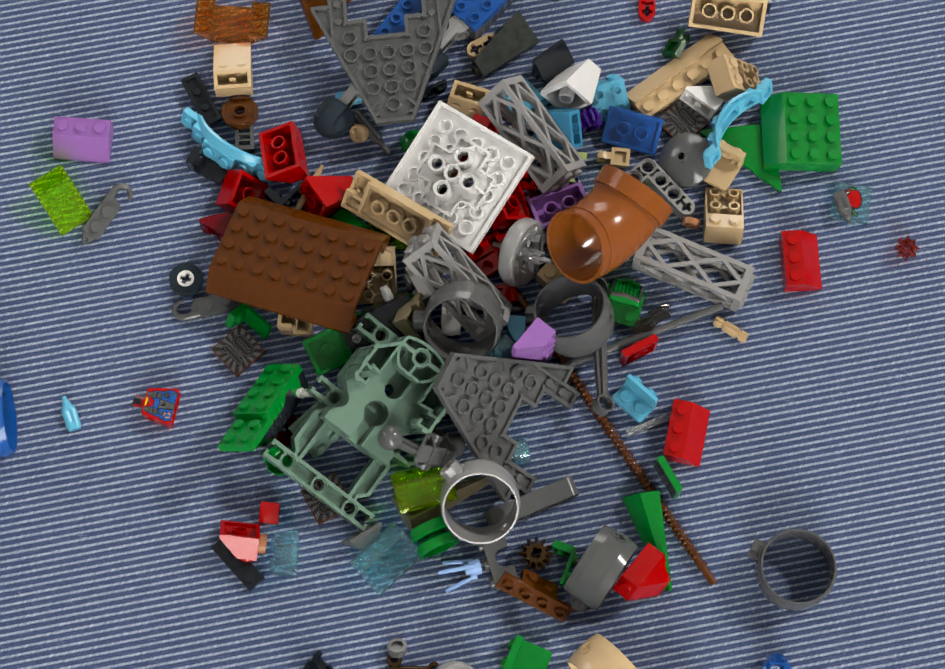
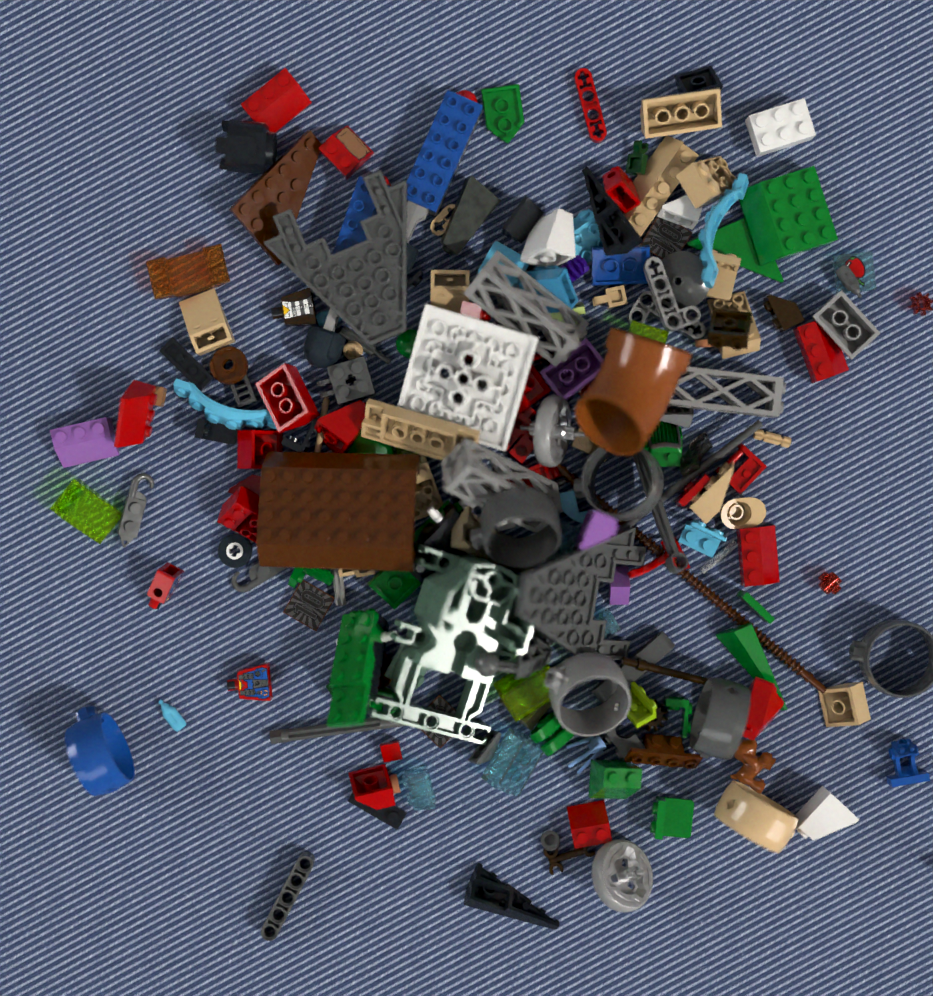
camera: 15 degrees left, 15 degrees up
none -> red slope [114,380,158,448]
none -> red torso [147,562,184,609]
none -> medium nougat slope [154,386,167,407]
none -> red slope [217,486,259,542]
none -> dark grey beam [261,851,315,941]
none -> dark grey piece [270,717,407,744]
none -> torso [271,288,318,326]
none -> dark grey hinge [316,356,376,405]
none -> light grey axle [331,569,346,606]
none -> red slope [566,800,612,849]
none -> black wedge [582,167,643,256]
none -> green slope [588,759,642,799]
none -> red torso [603,166,641,214]
none -> medium lavender slope [609,566,630,605]
none -> lime bracket [618,681,657,728]
none -> dark brown bar [621,657,708,685]
none -> red piece [627,537,690,578]
none -> light grey beam [643,257,701,332]
none -> dark grey slope [660,408,694,428]
none -> tan slope [690,461,734,523]
none -> dark brown plate [708,309,752,350]
none -> red plate [715,443,767,494]
none -> tan piece [720,497,766,529]
none -> dark orange animal [730,739,776,794]
none -> white brick [745,98,816,157]
none -> dark brown slope [763,295,805,333]
none -> light grey slope [812,290,881,360]
none -> clear red gear [818,572,842,595]
none -> tan slope [818,682,871,727]

